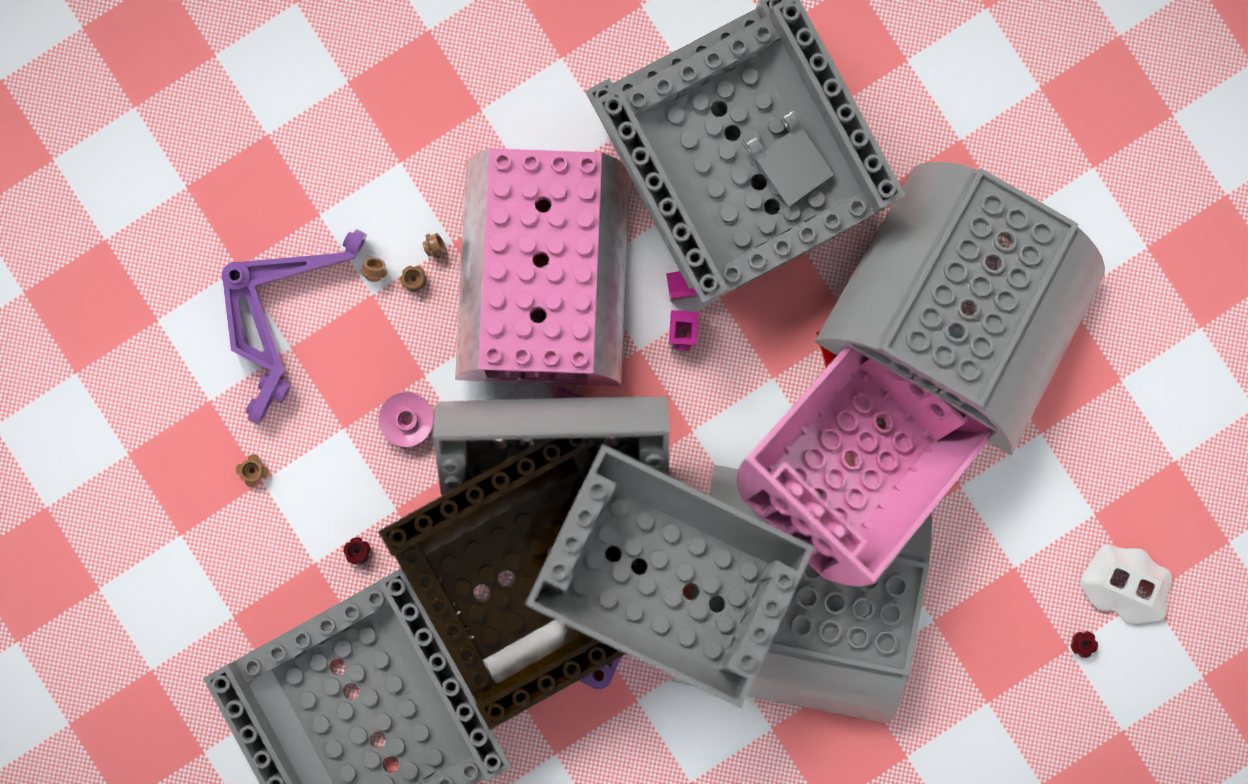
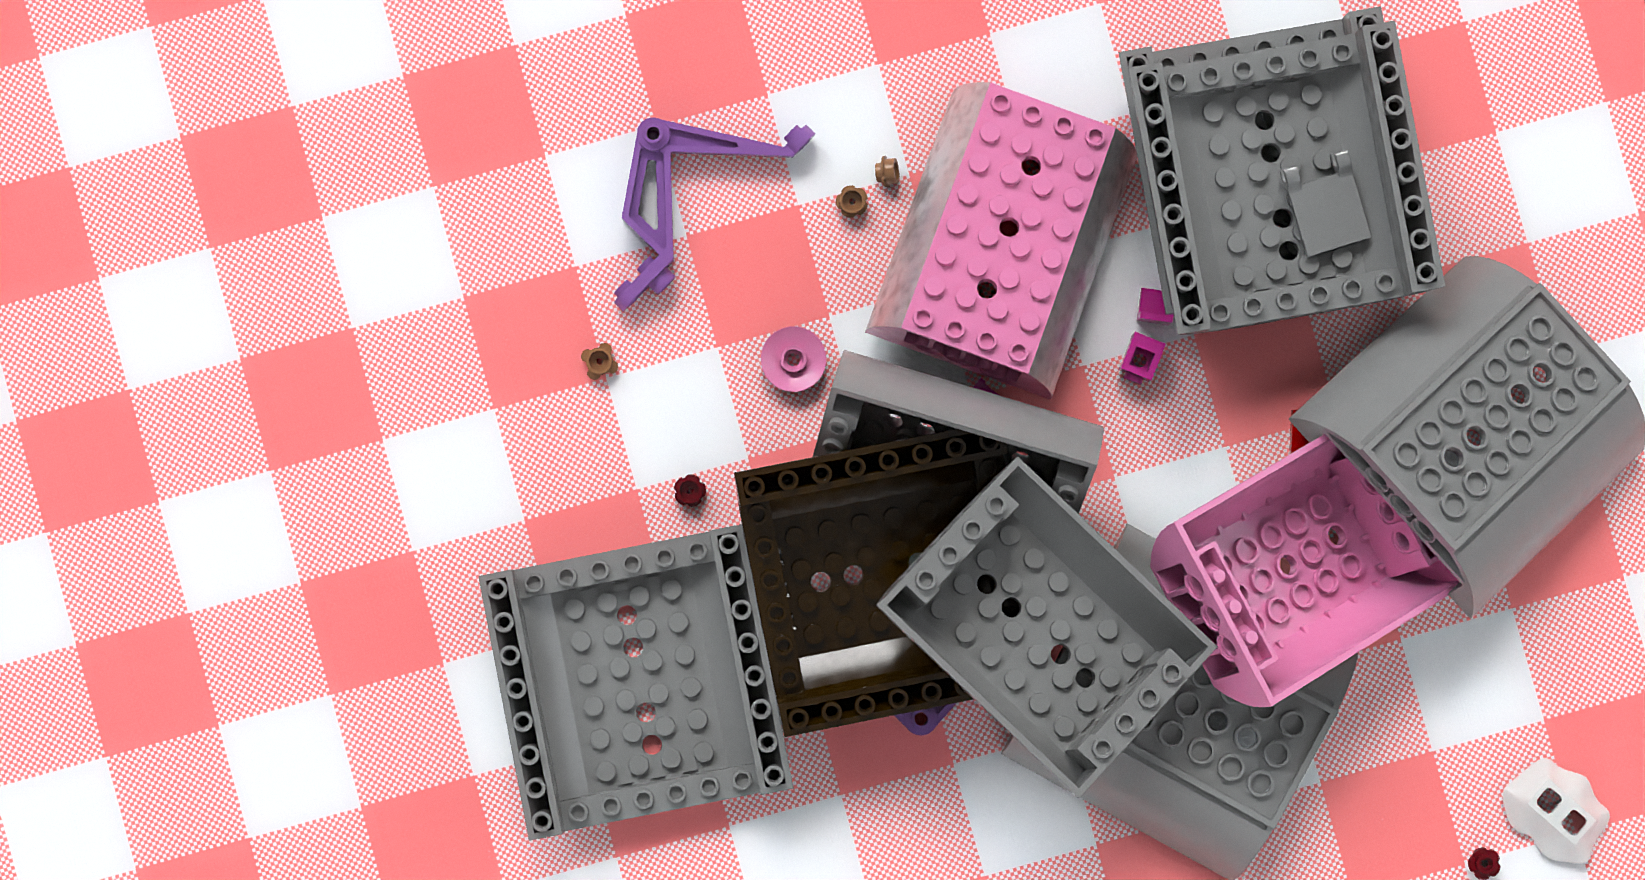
camera: 20 degrees right, 0 degrees up
medium nougat plate [360,257,388,282] -> none

